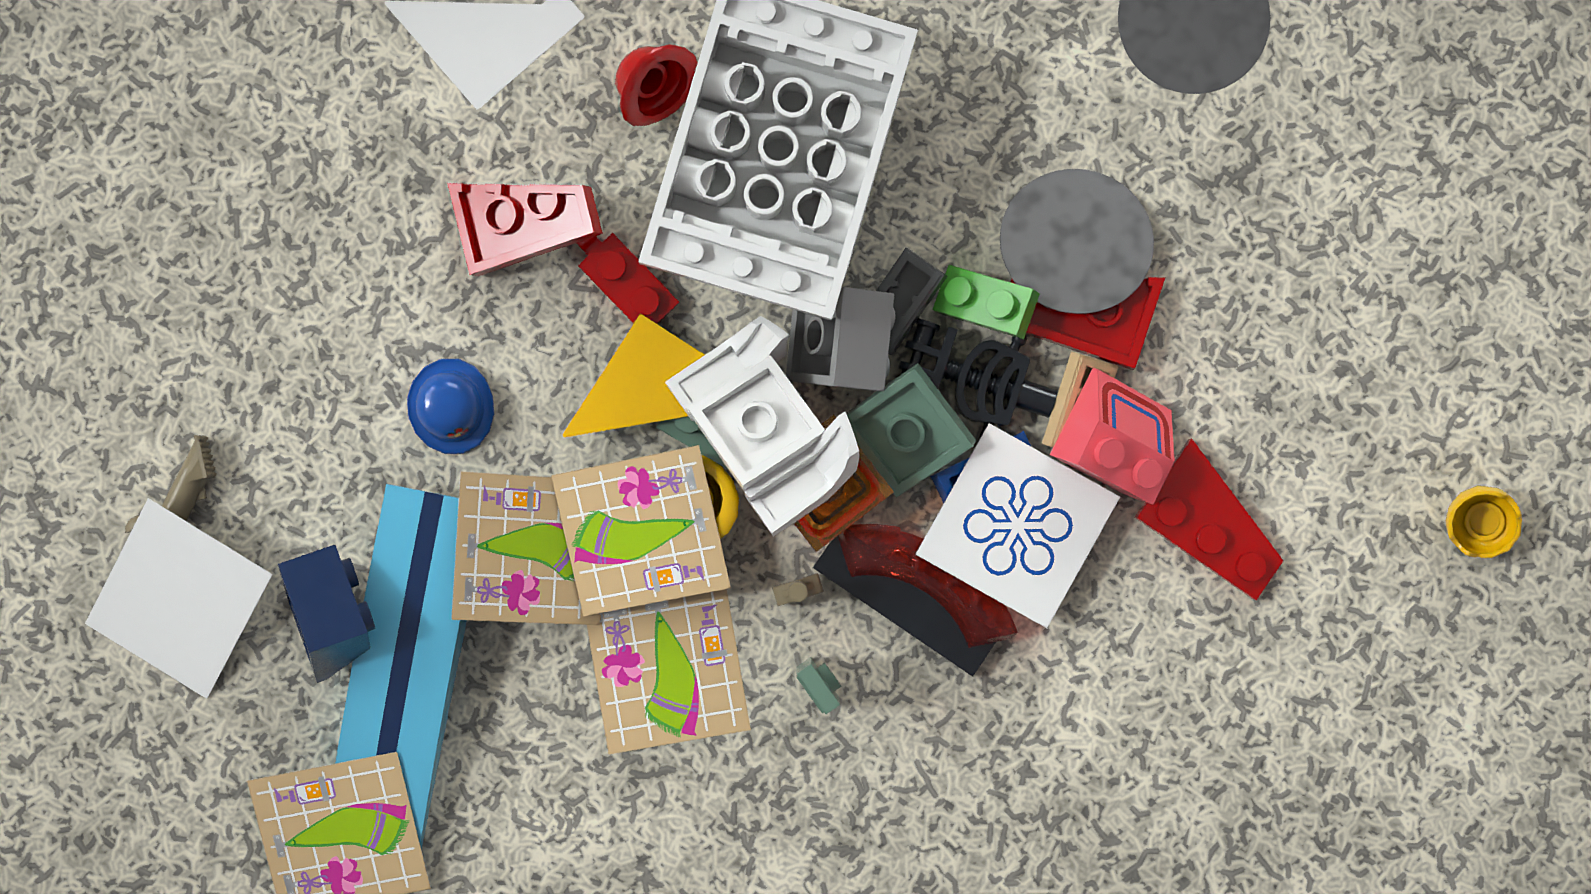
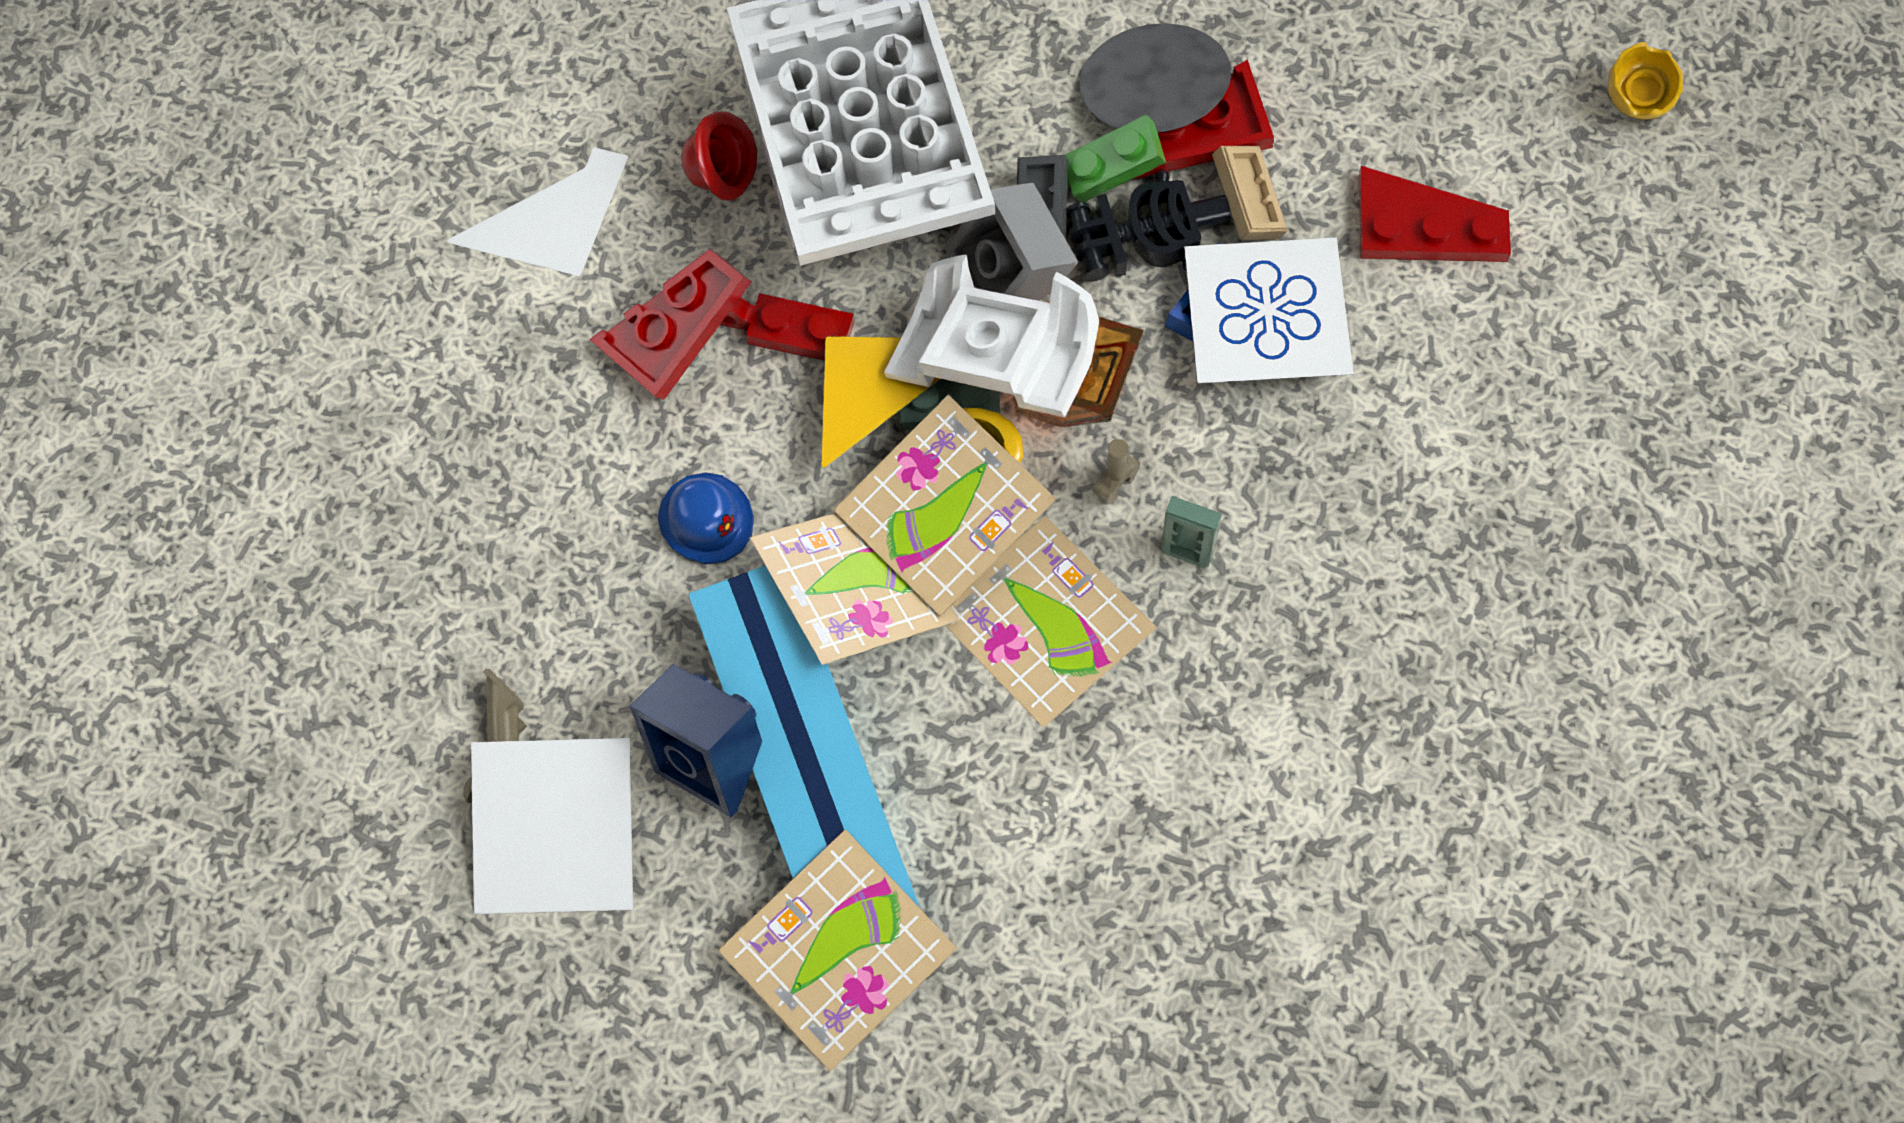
camera: 30 degrees left, 20 degrees down
black tile [813,528,999,677] -> none
clear red tile [837,524,1018,648] -> none
sand green plate [846,363,976,498] -> none
coral slope [1050,368,1175,505] -> none

